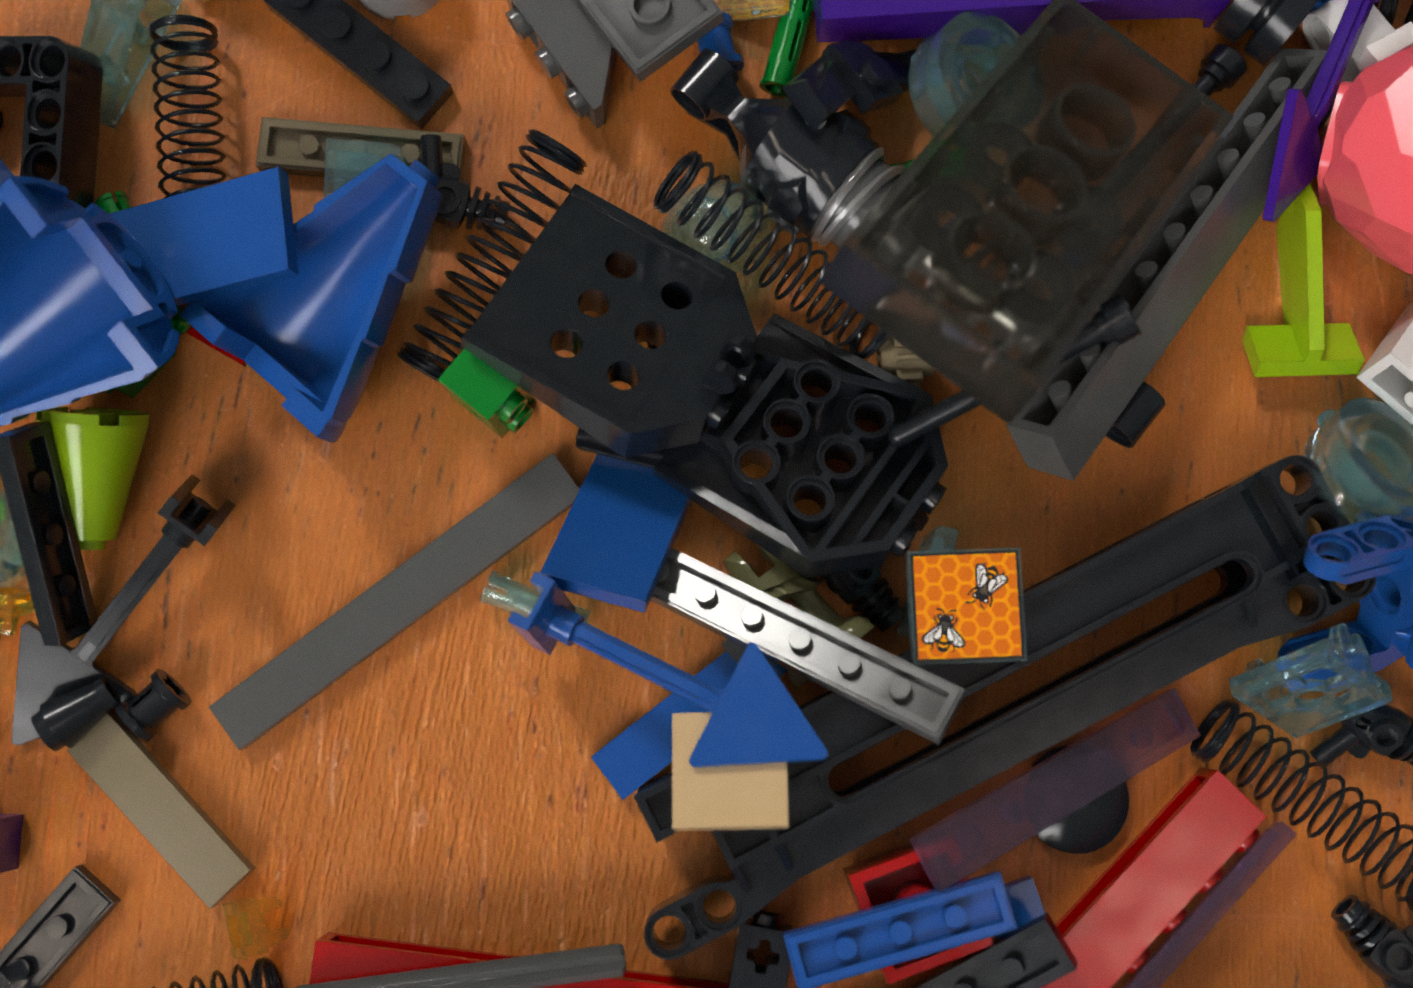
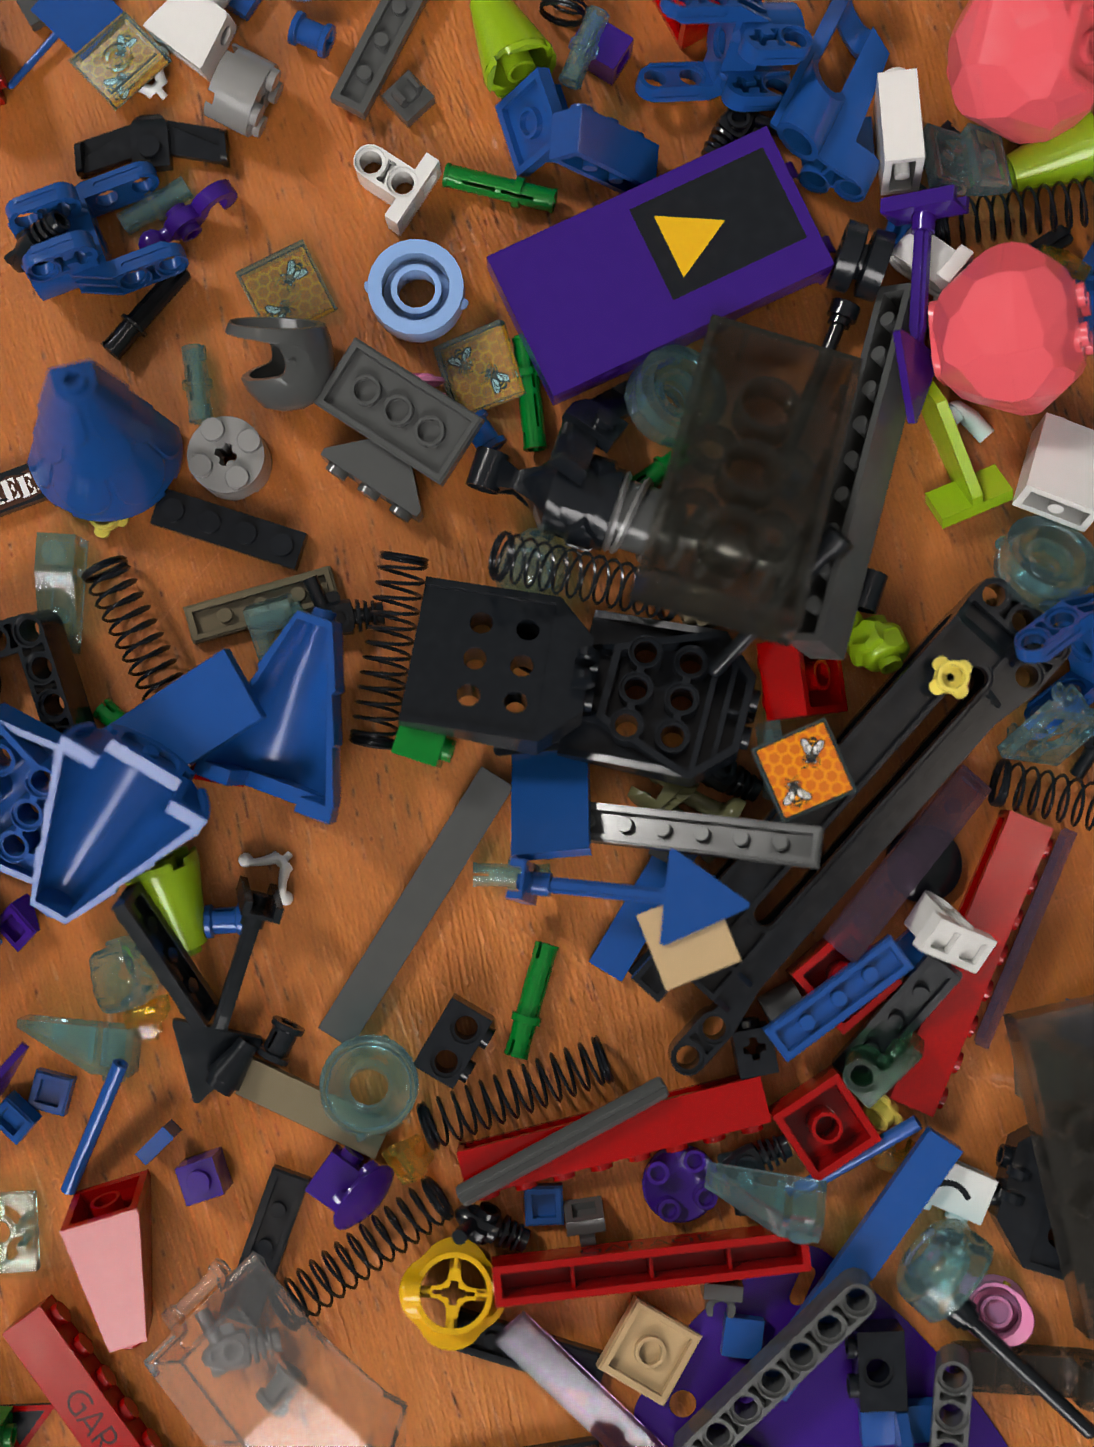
camera: 15 degrees left, 5 degrees up
none -> blue bush [203,903,243,939]
none -> white piece [238,851,293,906]
none -> dark purple brick [304,1144,365,1209]
none -> clear light blue piece [319,1034,419,1142]
none -> dark purple dish [329,1160,394,1230]
none -> black brick [413,993,496,1089]
none -> black piece [416,1035,614,1151]
none -> green pin [504,940,559,1060]
none -> red brick [756,638,848,721]
none -> dark grey beam [757,979,802,1022]
none -> lime head [846,610,910,674]
none -> white tile [904,890,998,974]
none -> light yellow plate [929,656,972,699]
none -> light aqua arm [948,400,994,443]

